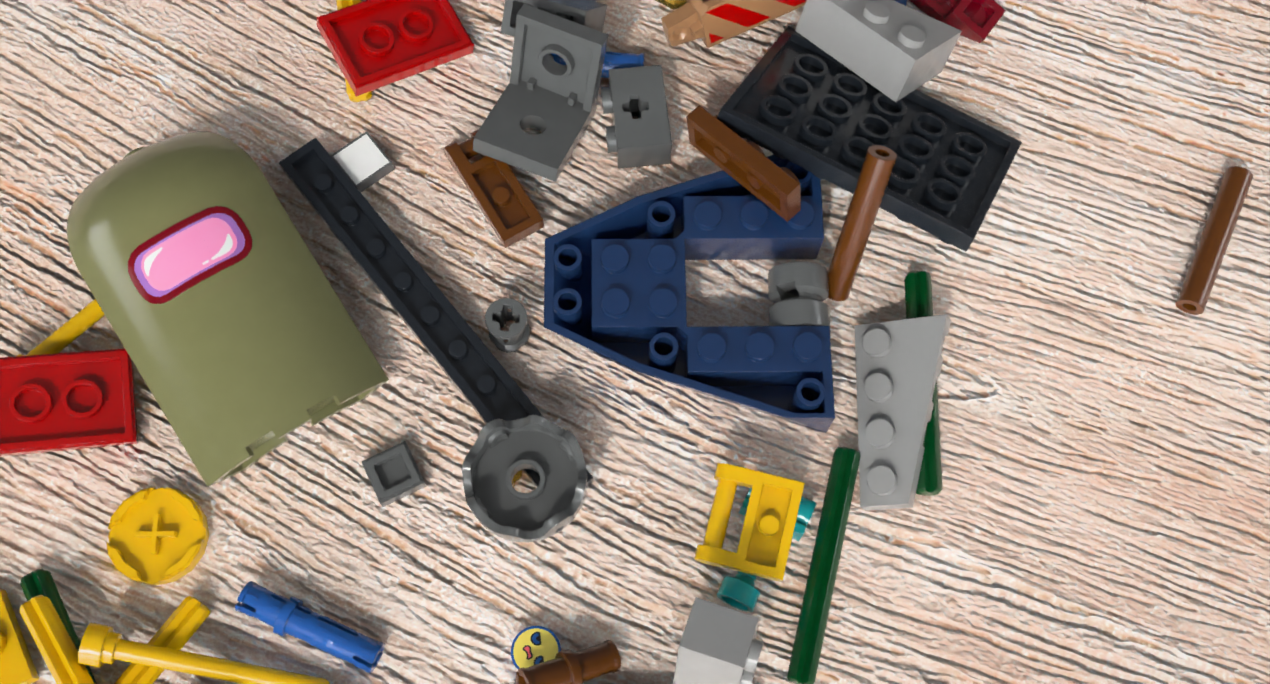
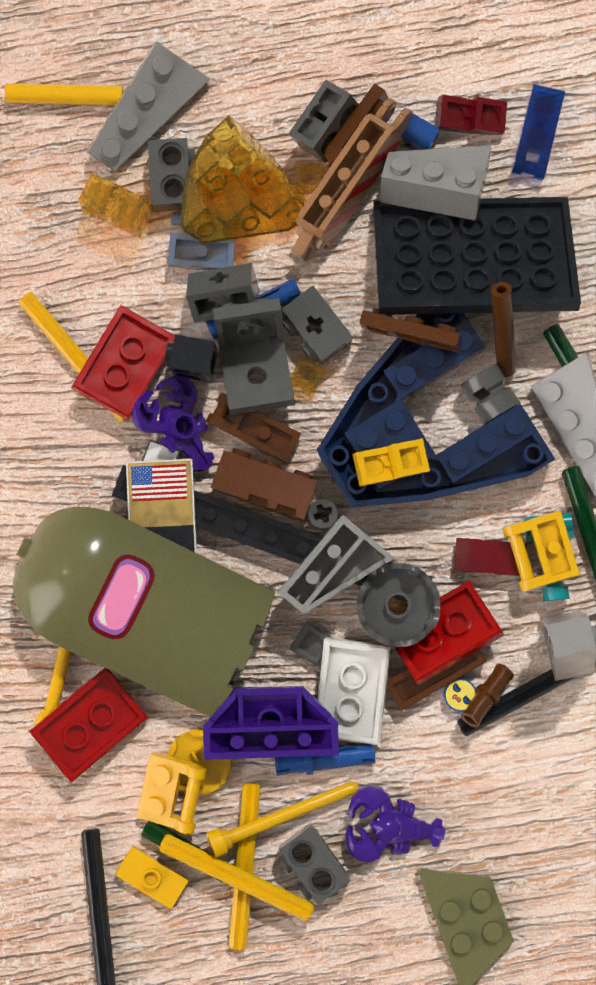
camera: 30 degrees left, 15 degrees up
none -> tile [126,459,197,553]
none -> dark purple animal [132,375,215,472]
none -> yellow plate [137,752,208,834]
none -> black brick [165,334,218,383]
none -> dark purple wedge [203,686,339,760]
none -> reddish brown wedge [210,448,318,522]
none -> light grey wedge [278,515,394,614]
none -> clear yellow plate [290,357,326,396]
none -> white tile [318,637,391,745]
none -> yellow slope [352,438,430,487]
none -> reddish brown plate [387,650,487,711]
none -> red tile [394,580,504,686]
none -> dark red slope [454,538,527,576]
none -> clear blue plate [511,84,565,181]

